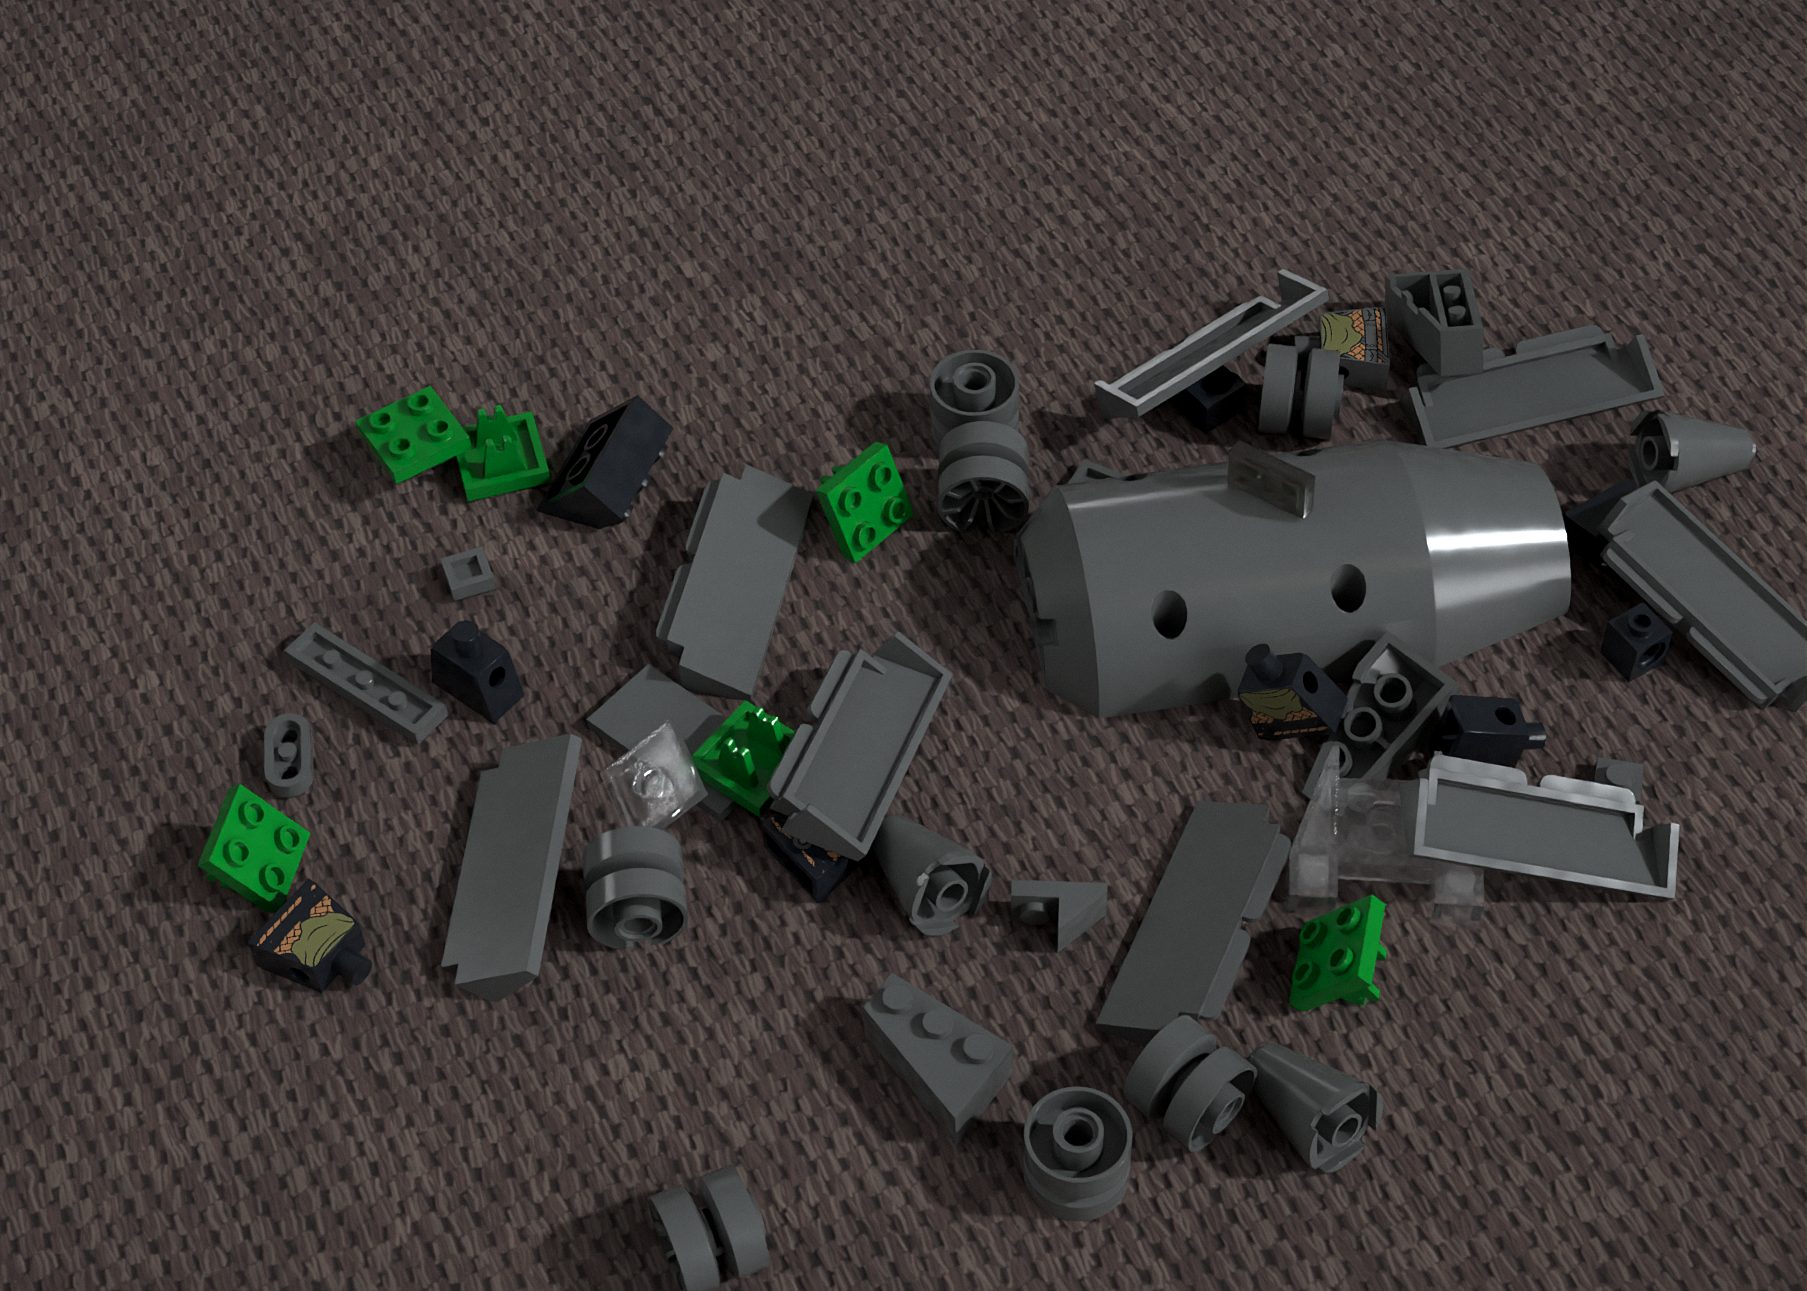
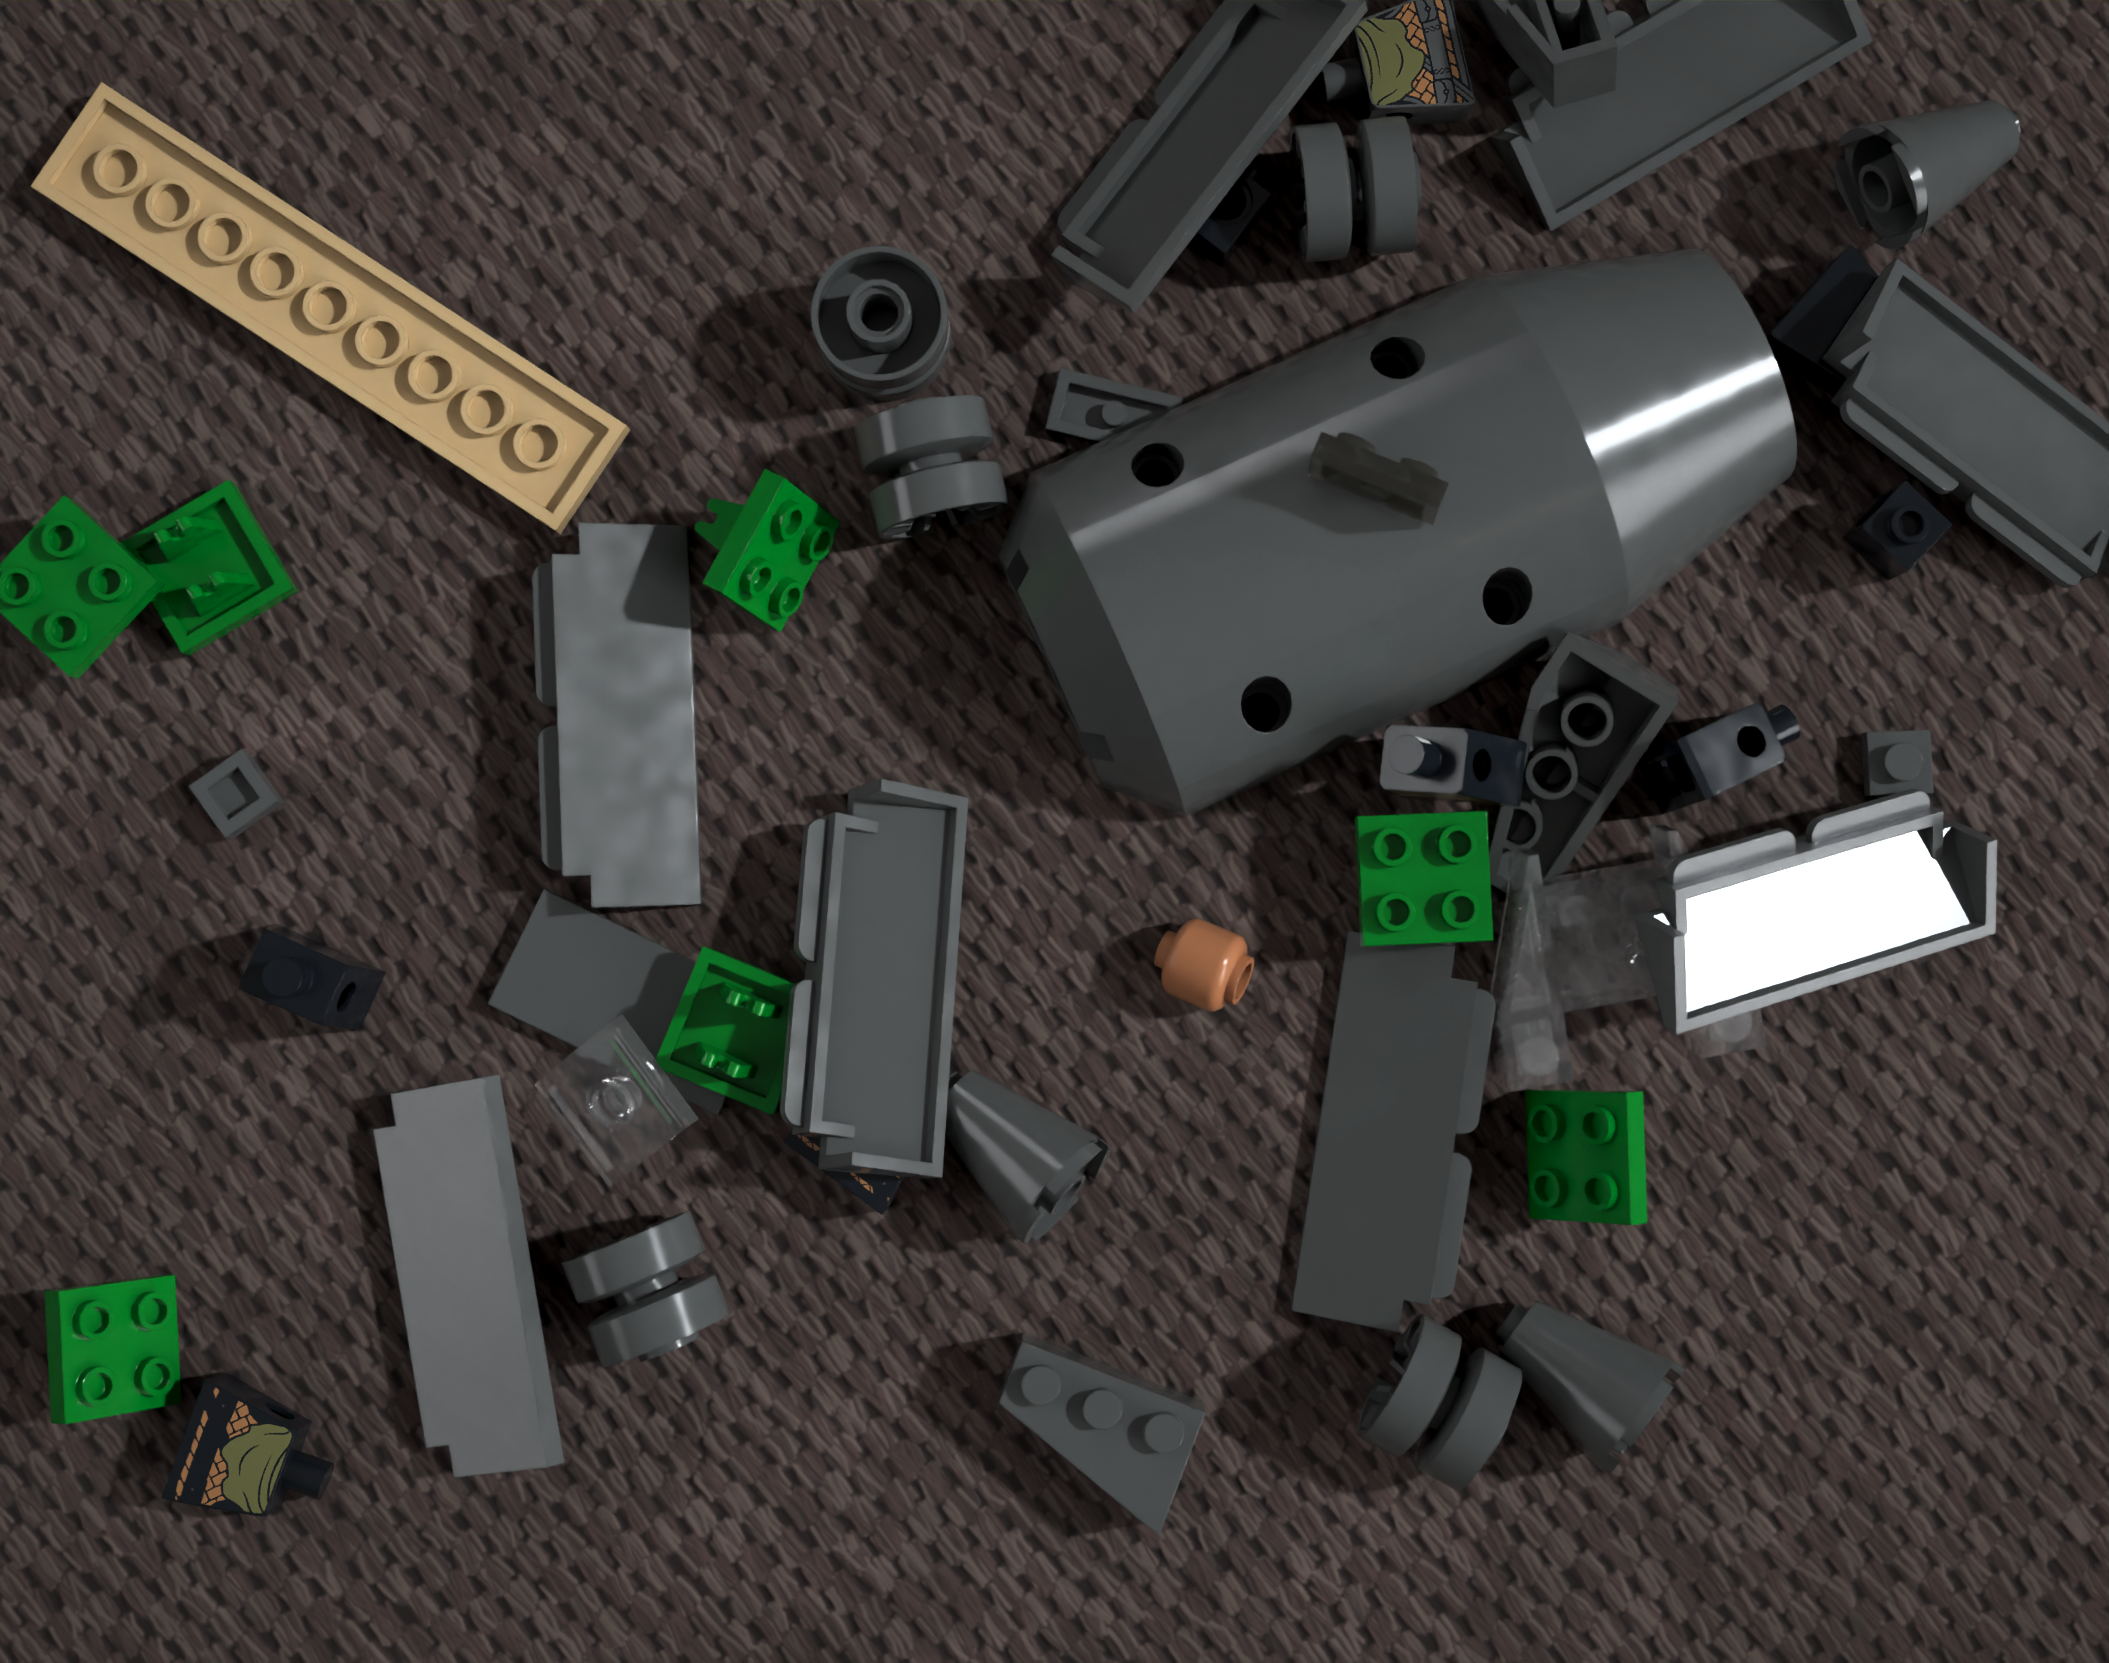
camera: 15 degrees left, 35 degrees up
dark grey plate [264,713,314,797] -> none
dark grey plate [284,622,448,745] -> none
black slope [536,395,674,529] -> none
dark grey slope [1011,880,1108,953] -> none
dark grey wheel [1024,1086,1132,1221] -> none
none -> tan plate [31,82,630,535]
none -> nougat head [1154,918,1254,1012]
none -> green plate [1354,811,1494,947]

